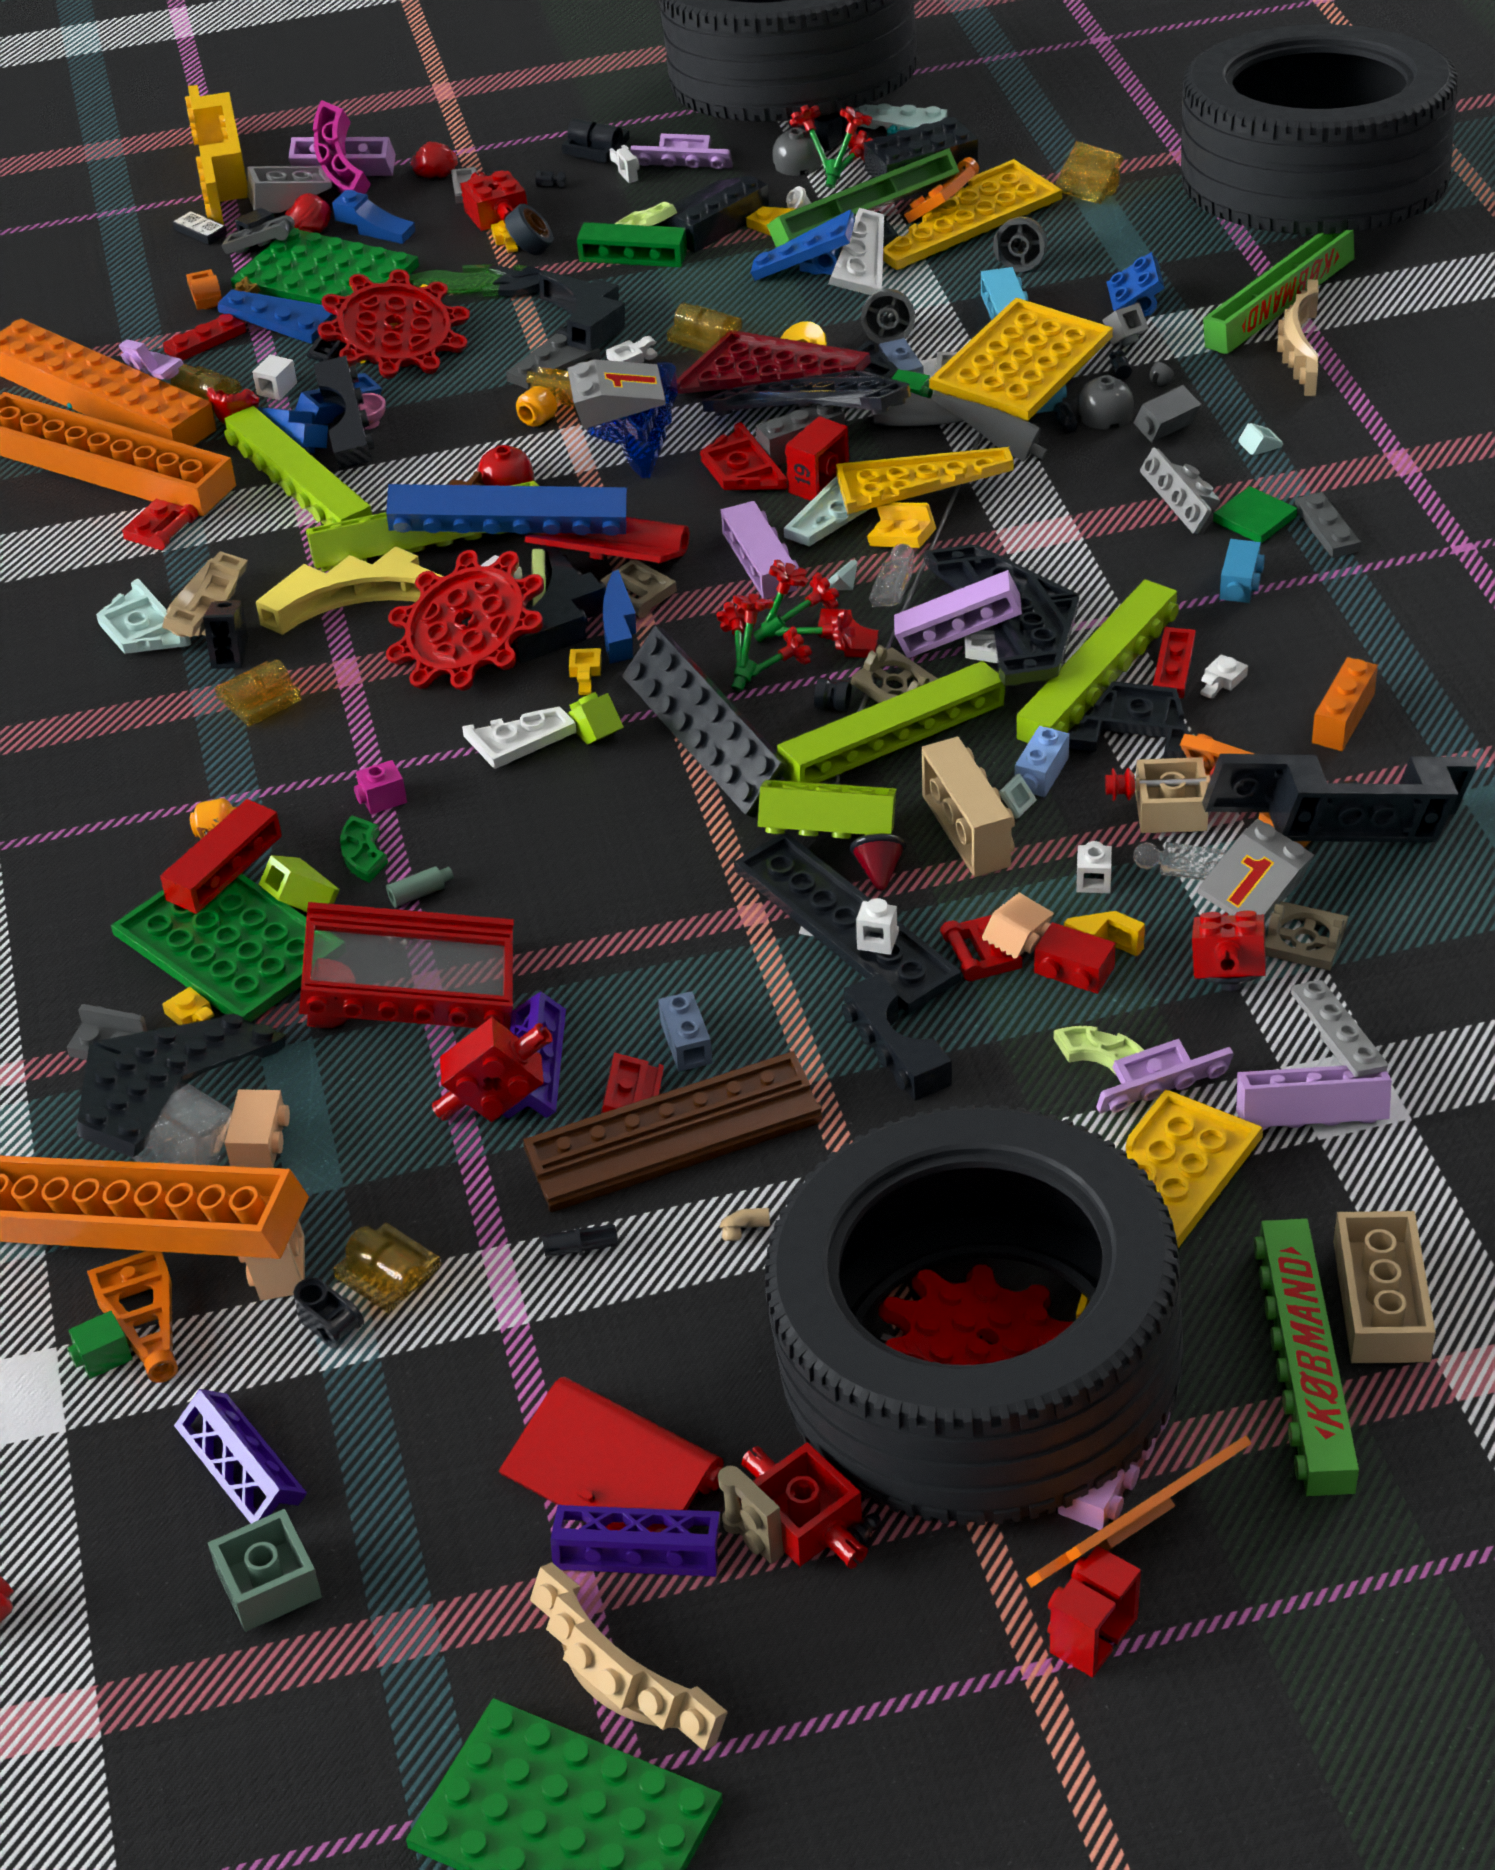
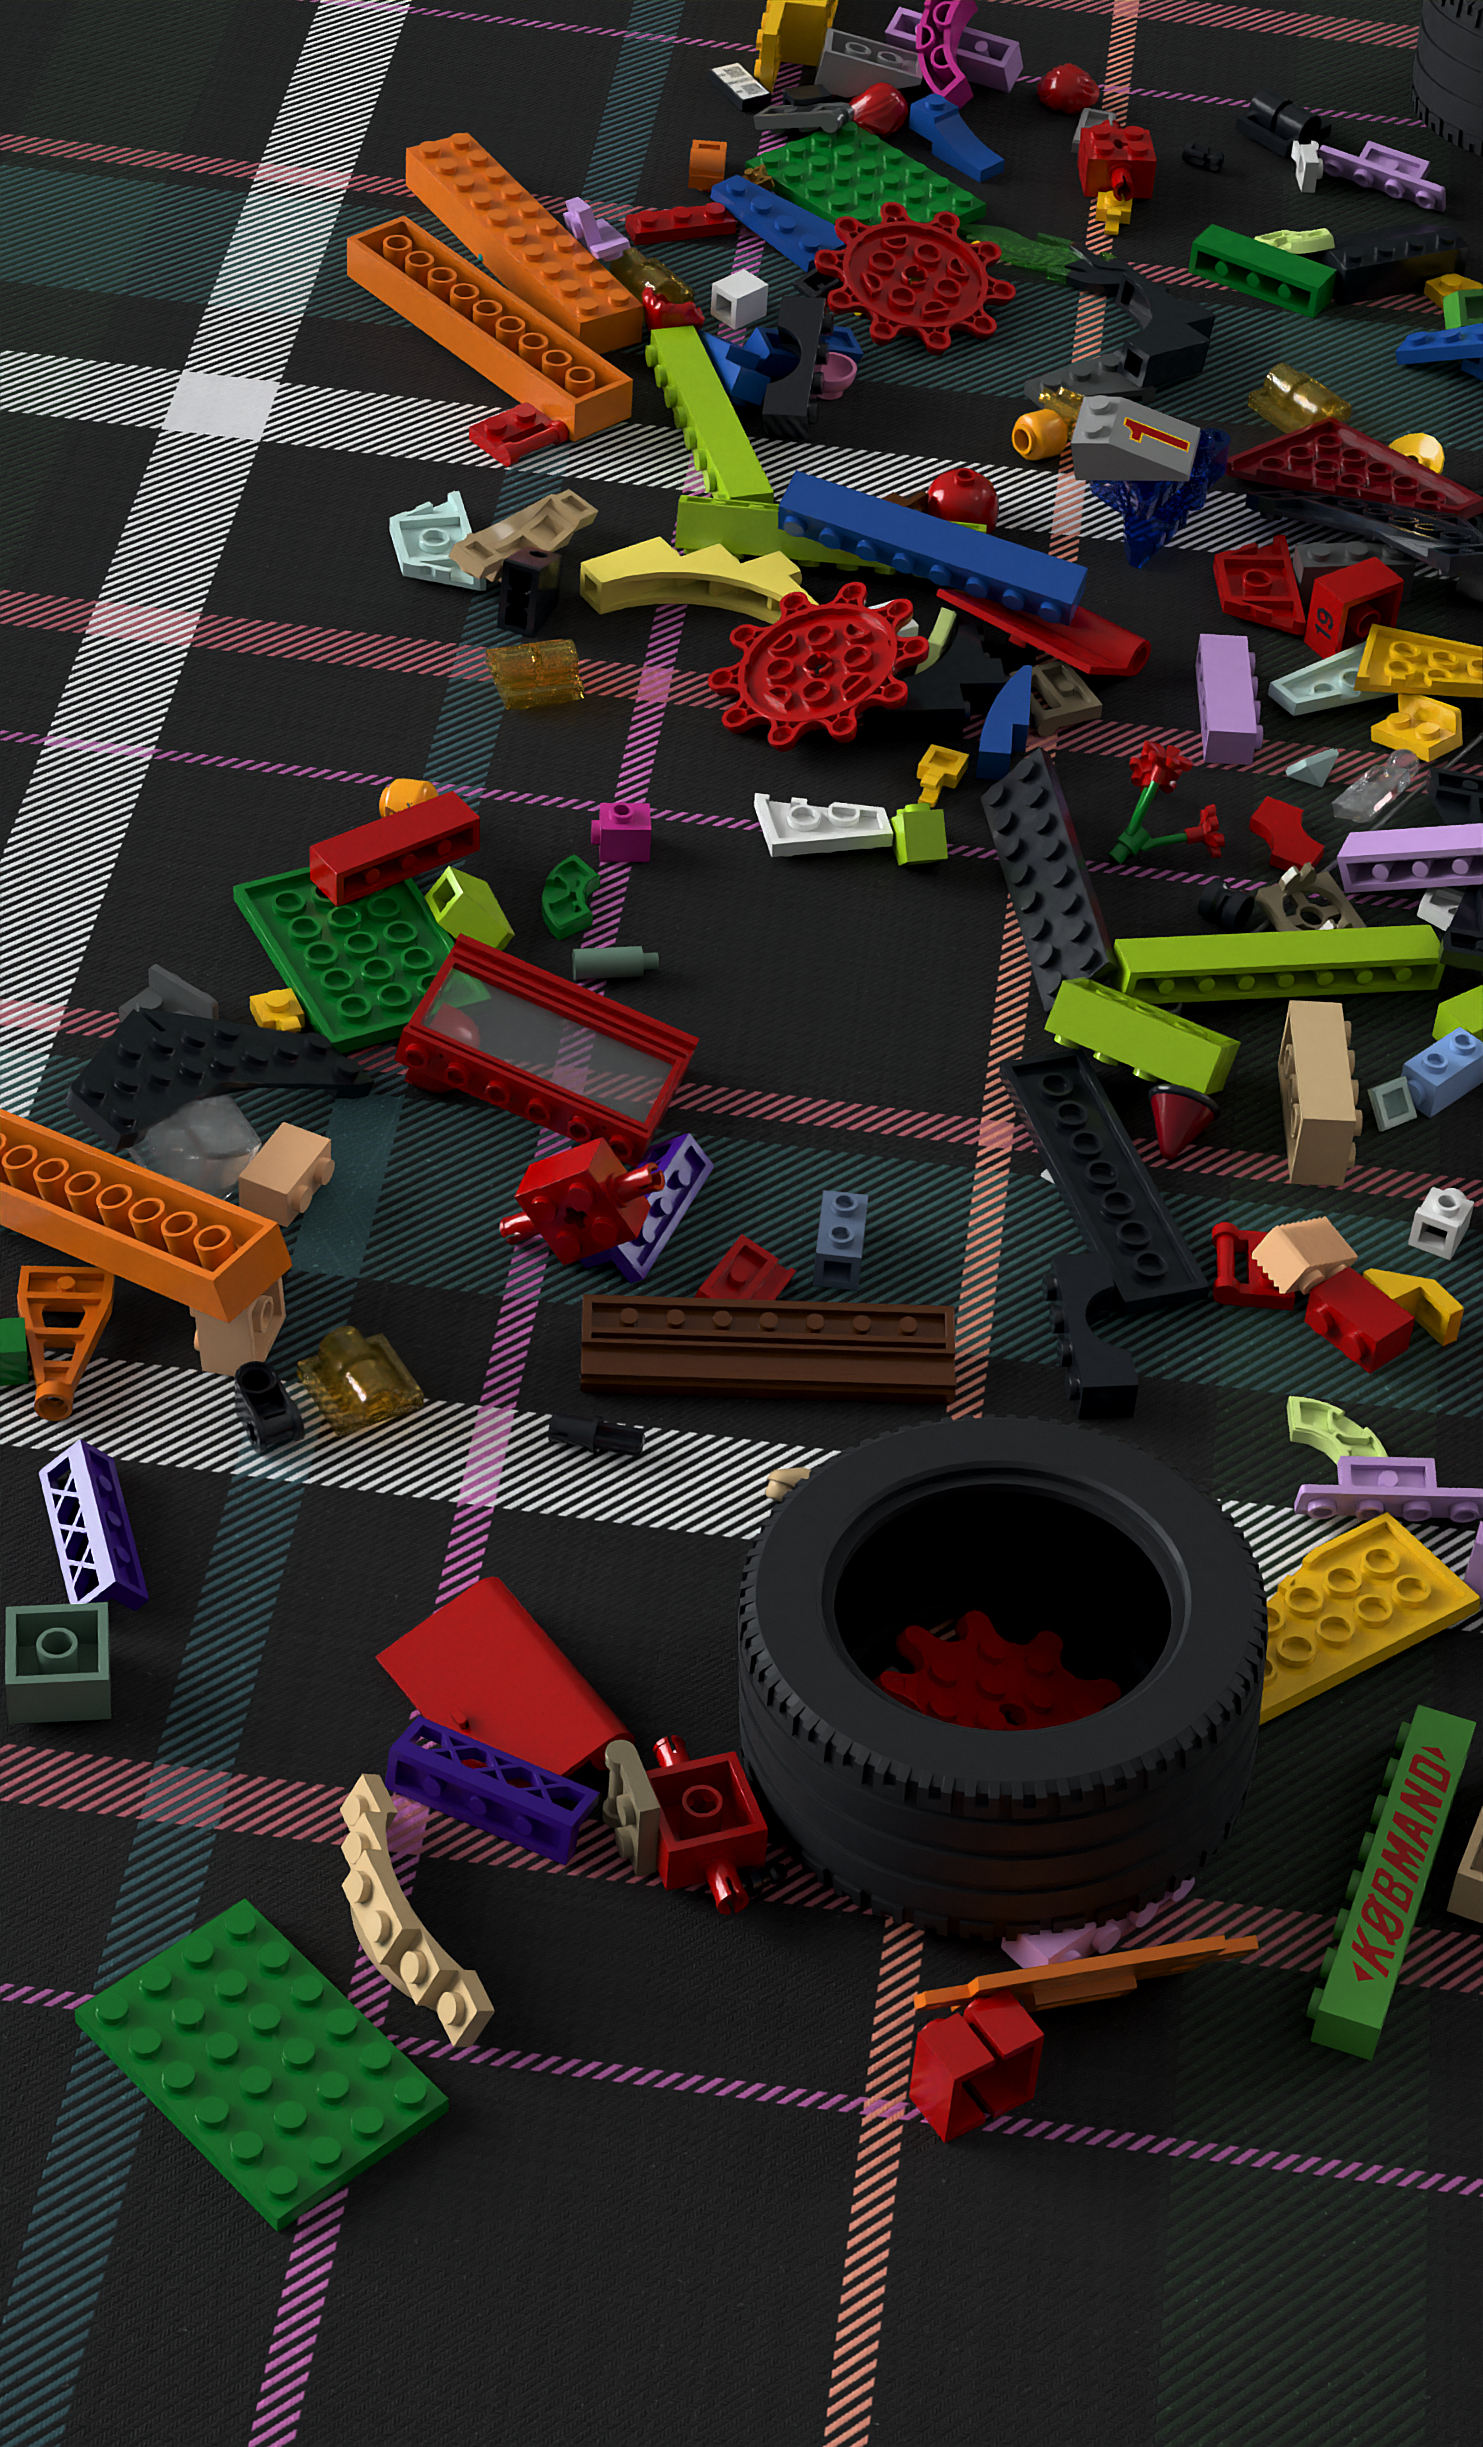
camera: 15 degrees right, 0 degrees up
black wheel [505,204,554,256] -> none
white plate [606,336,657,363] -> none
red plant [753,559,856,651] -> none
white brick [856,898,899,955] -> none

